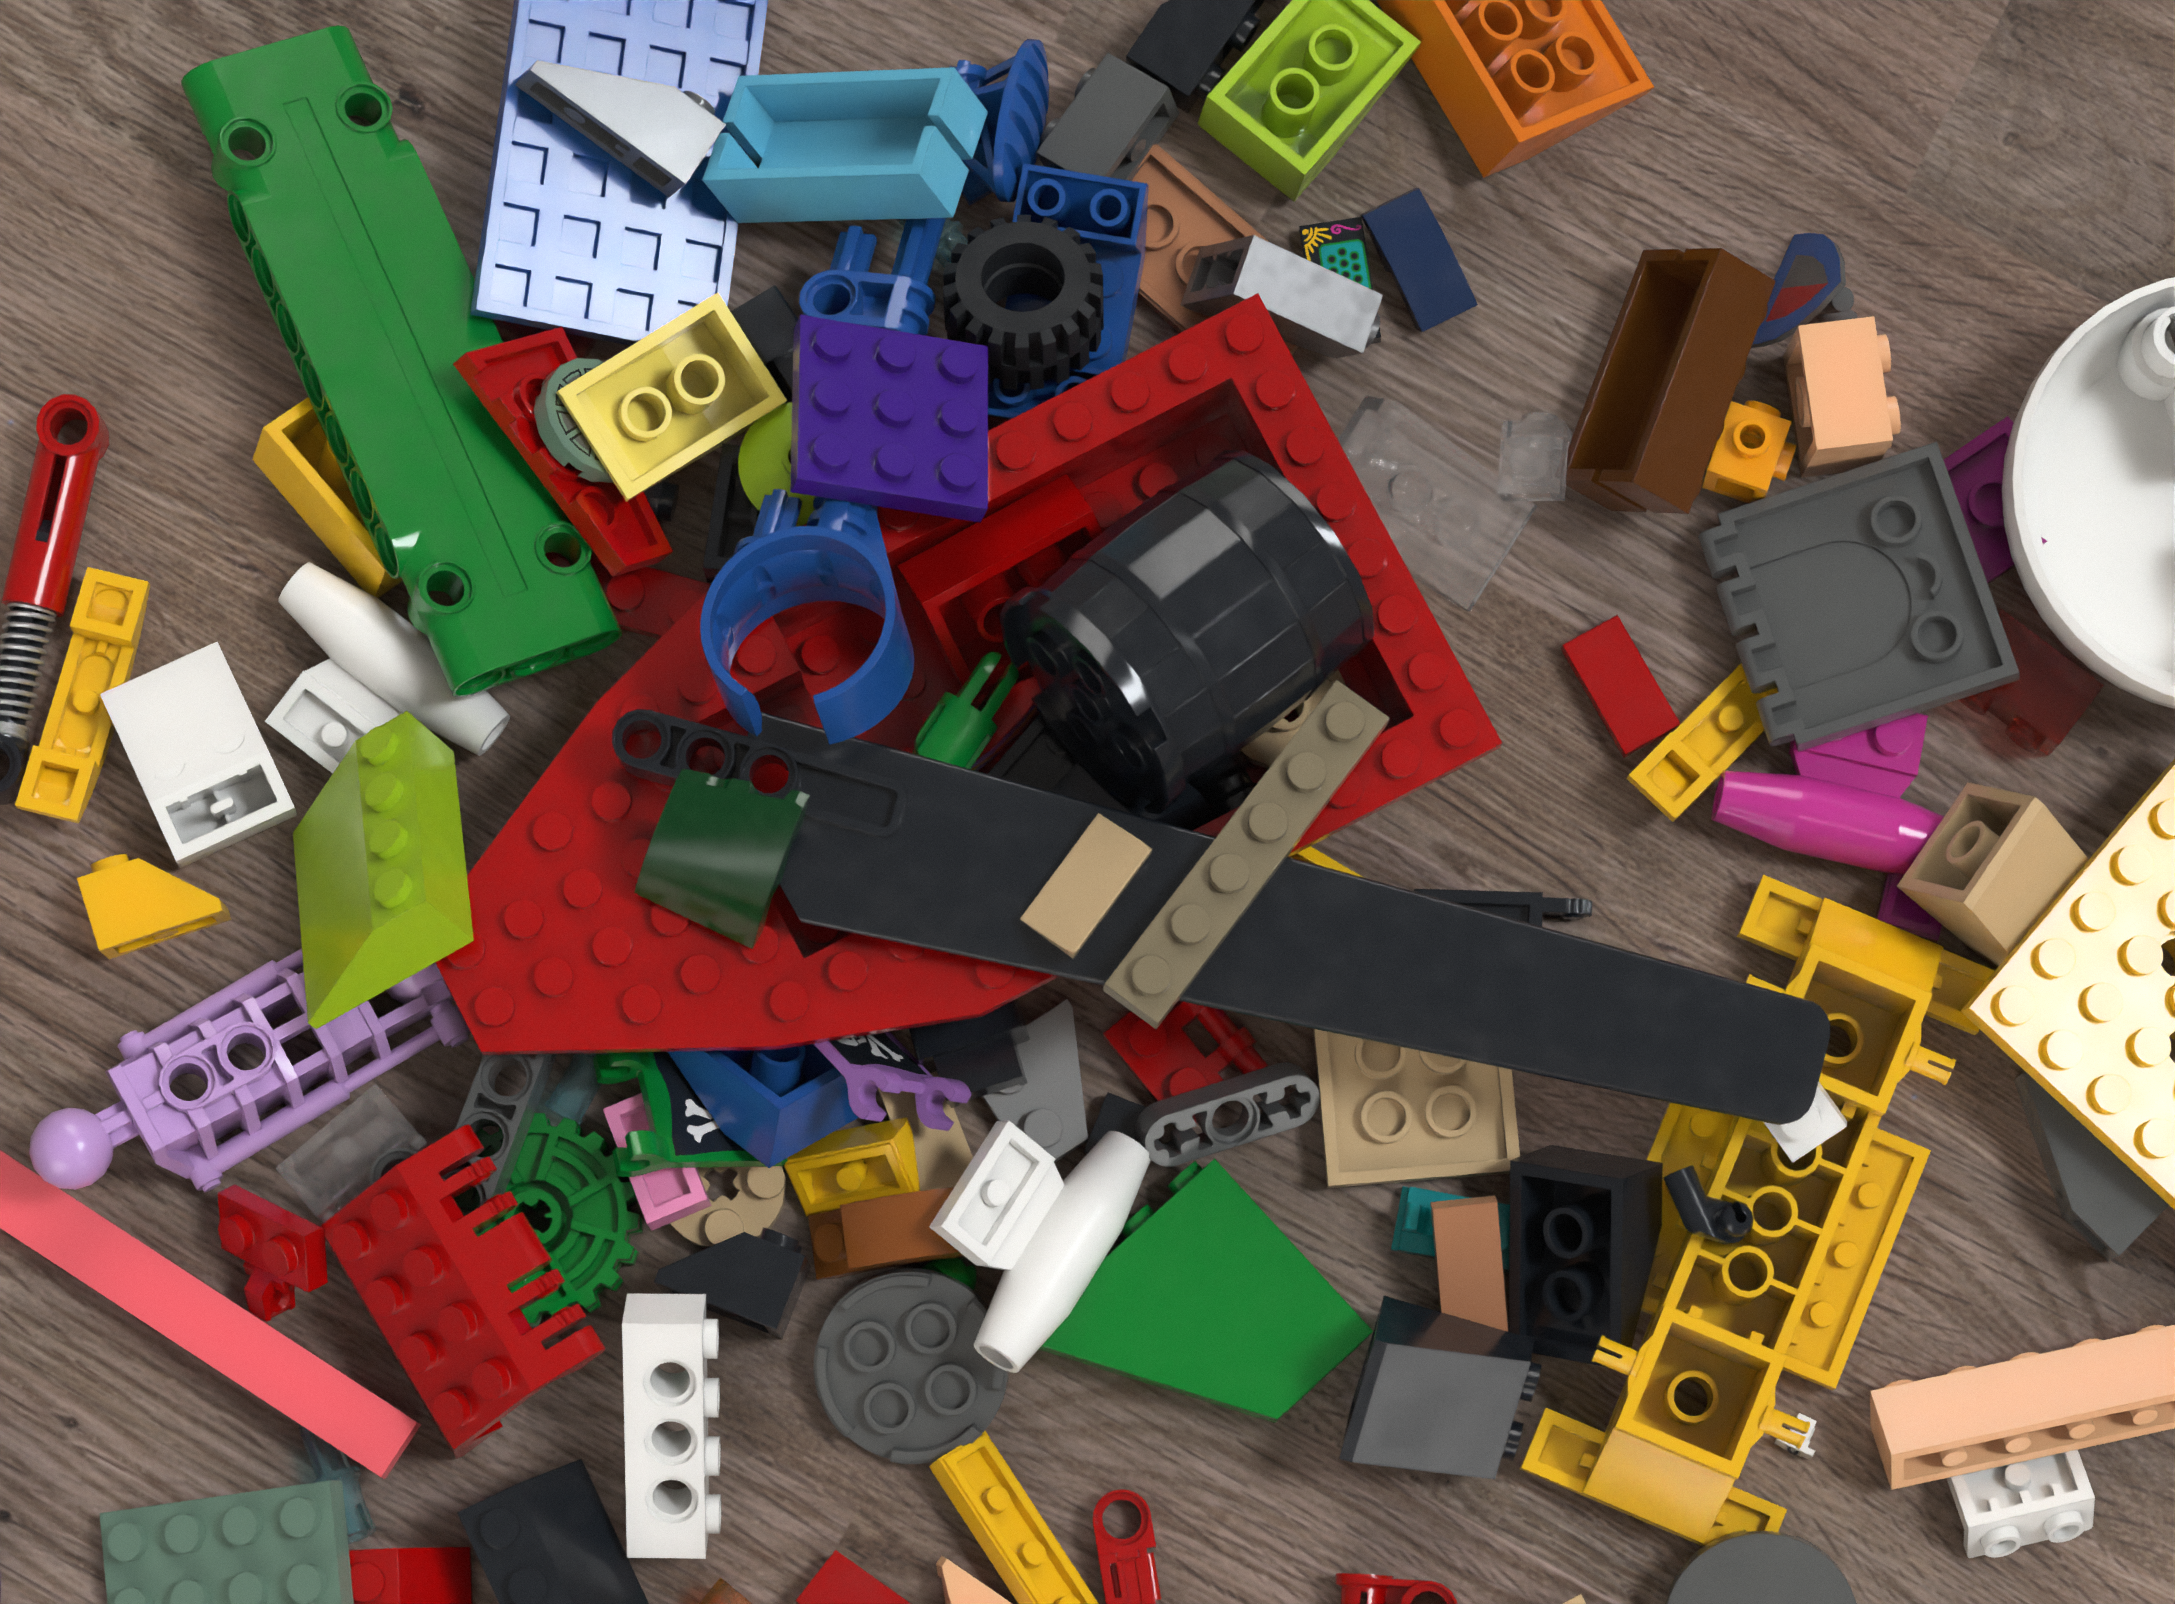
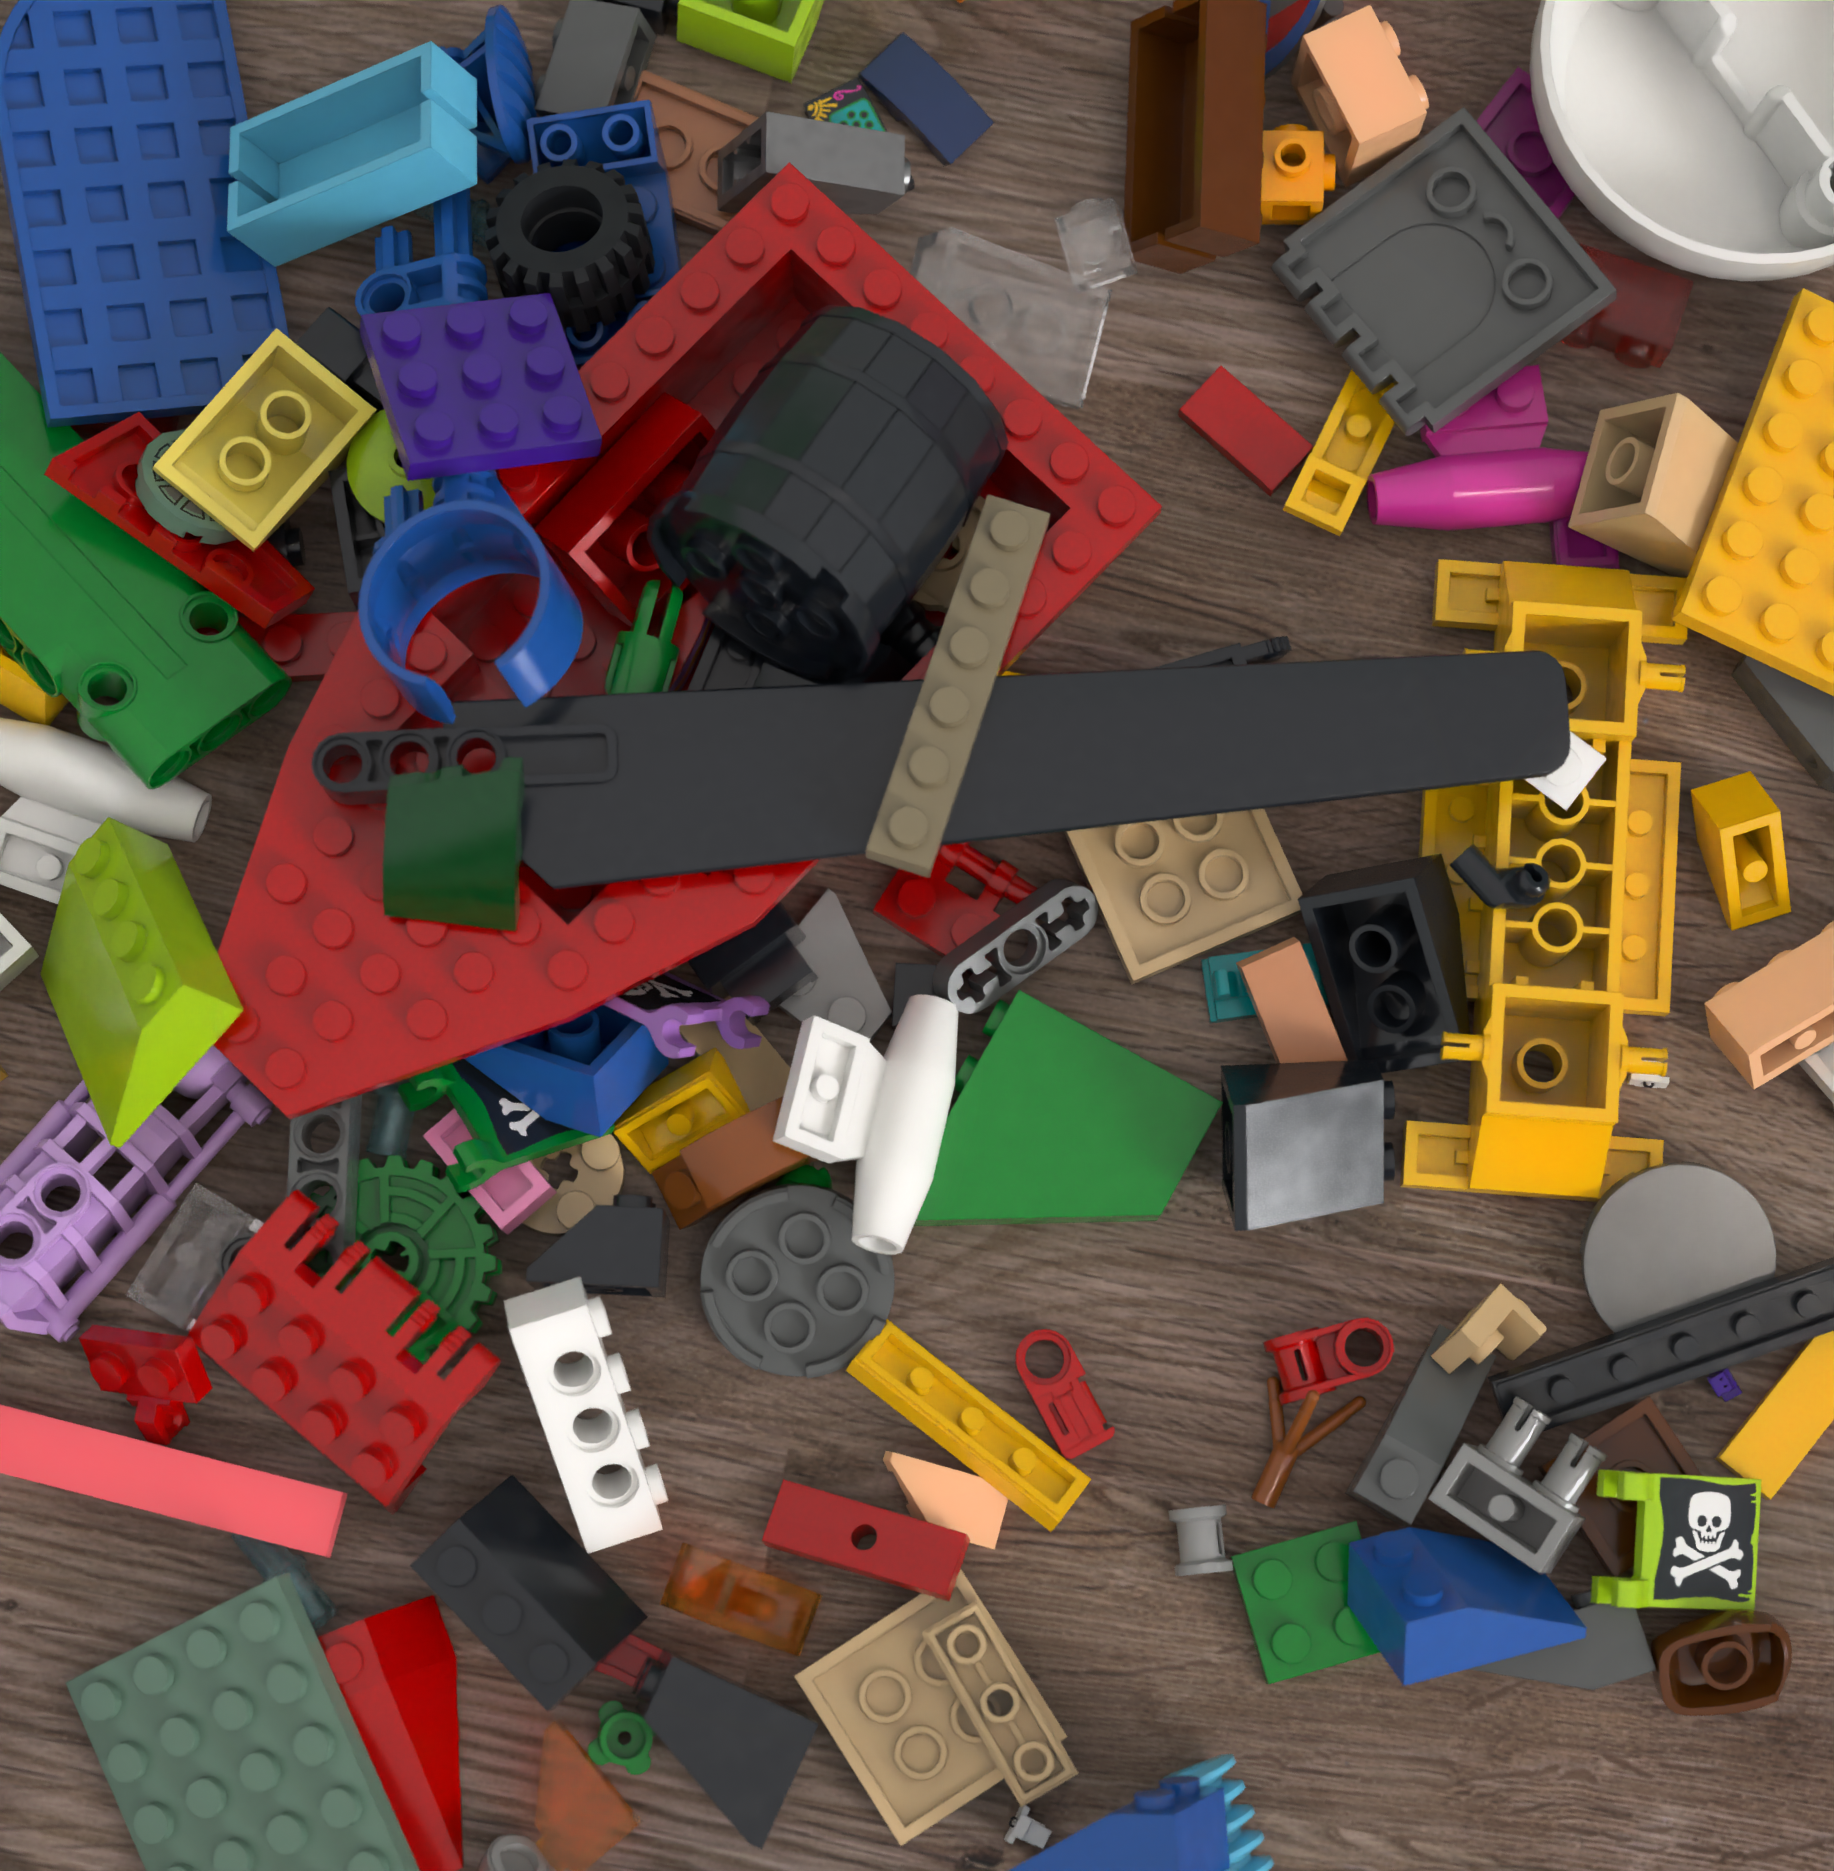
camera: 20 degrees left, 0 degrees up
slope [515,60,726,197] -> none
tan slope [1020,813,1152,959] -> none
none -> yellow slope [1691,771,1791,931]

